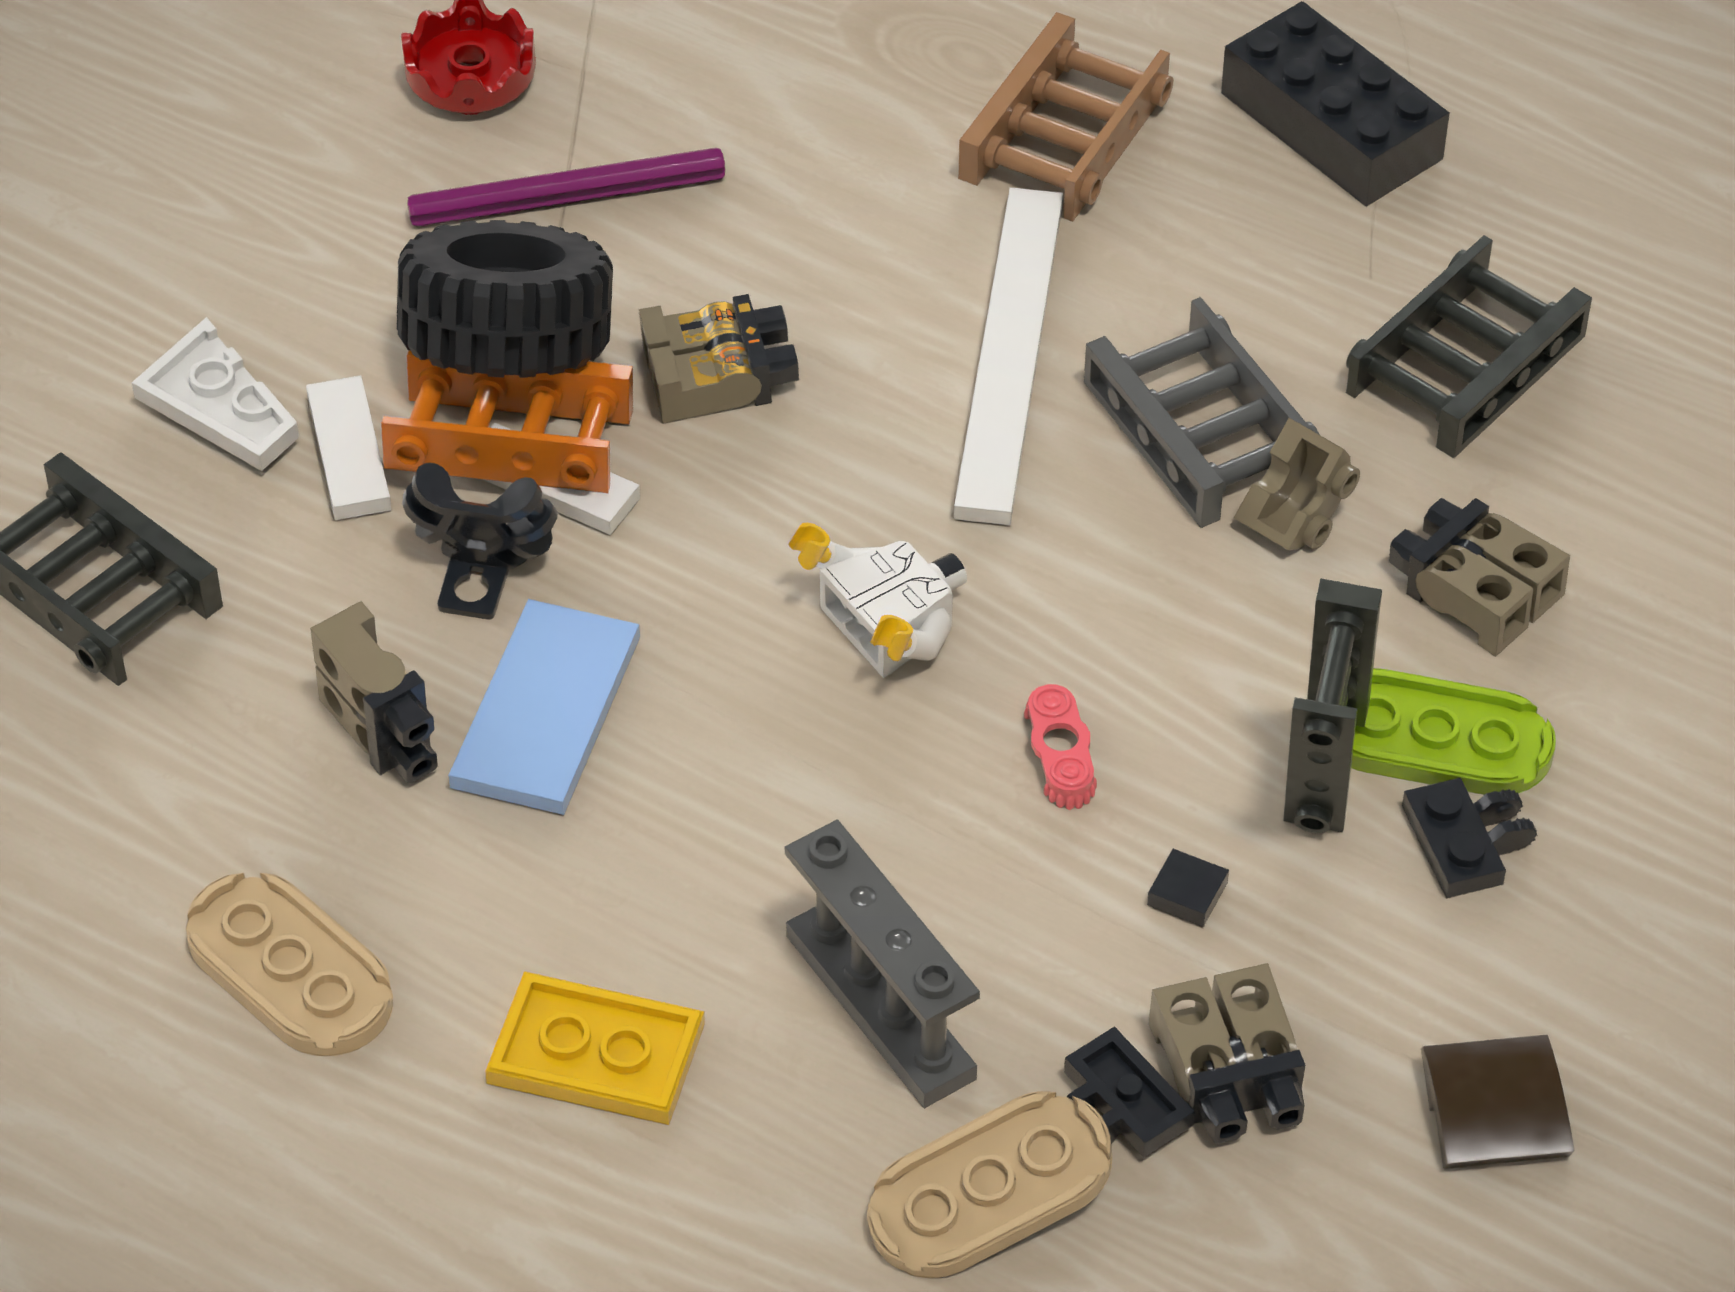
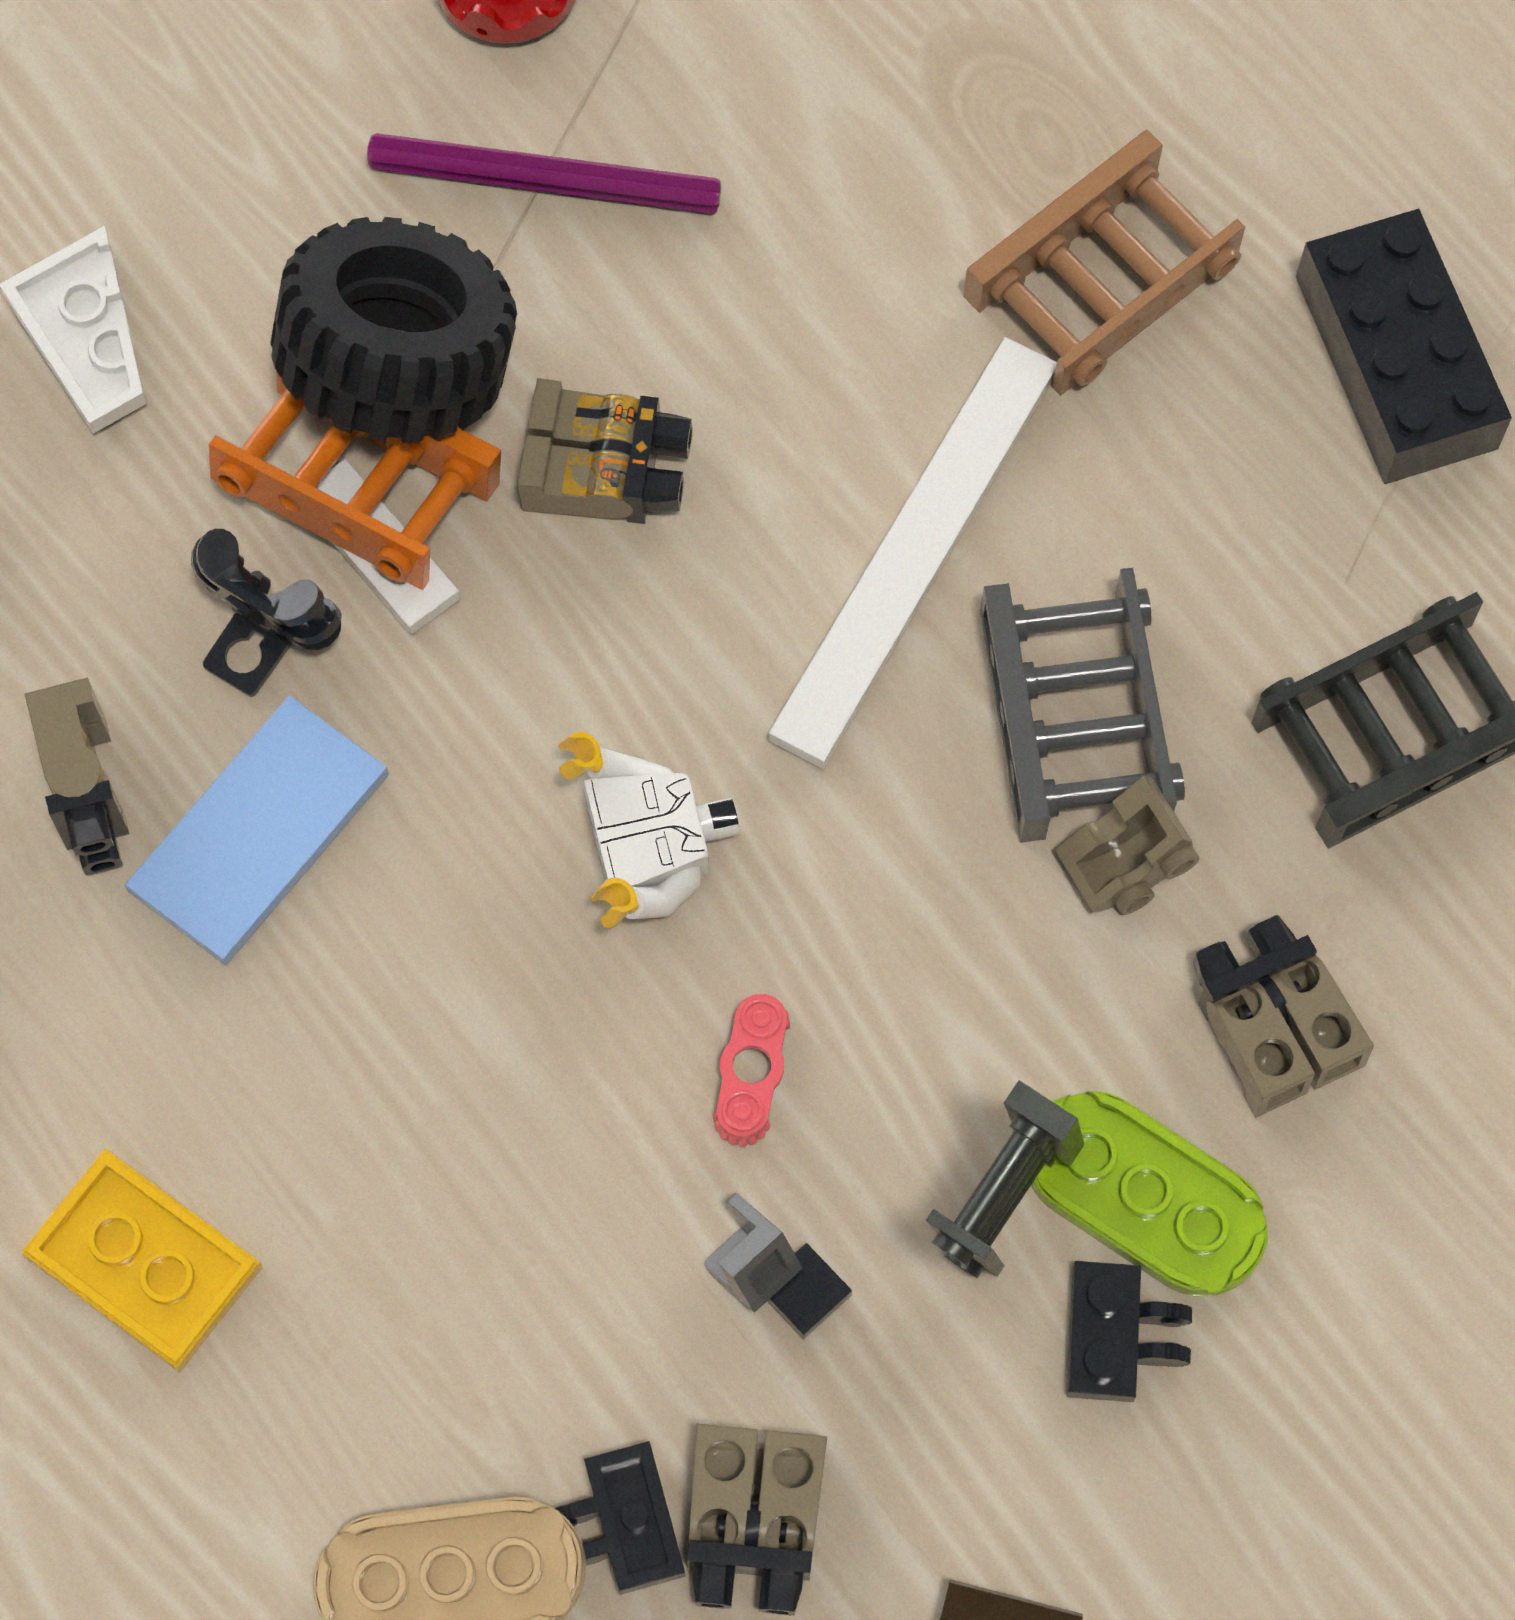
camera: 20 degrees right, 20 degrees up
white tile [306,375,391,520] -> none
dark grey fence [785,819,980,1109] -> none
none -> dark grey panel [705,1192,803,1313]

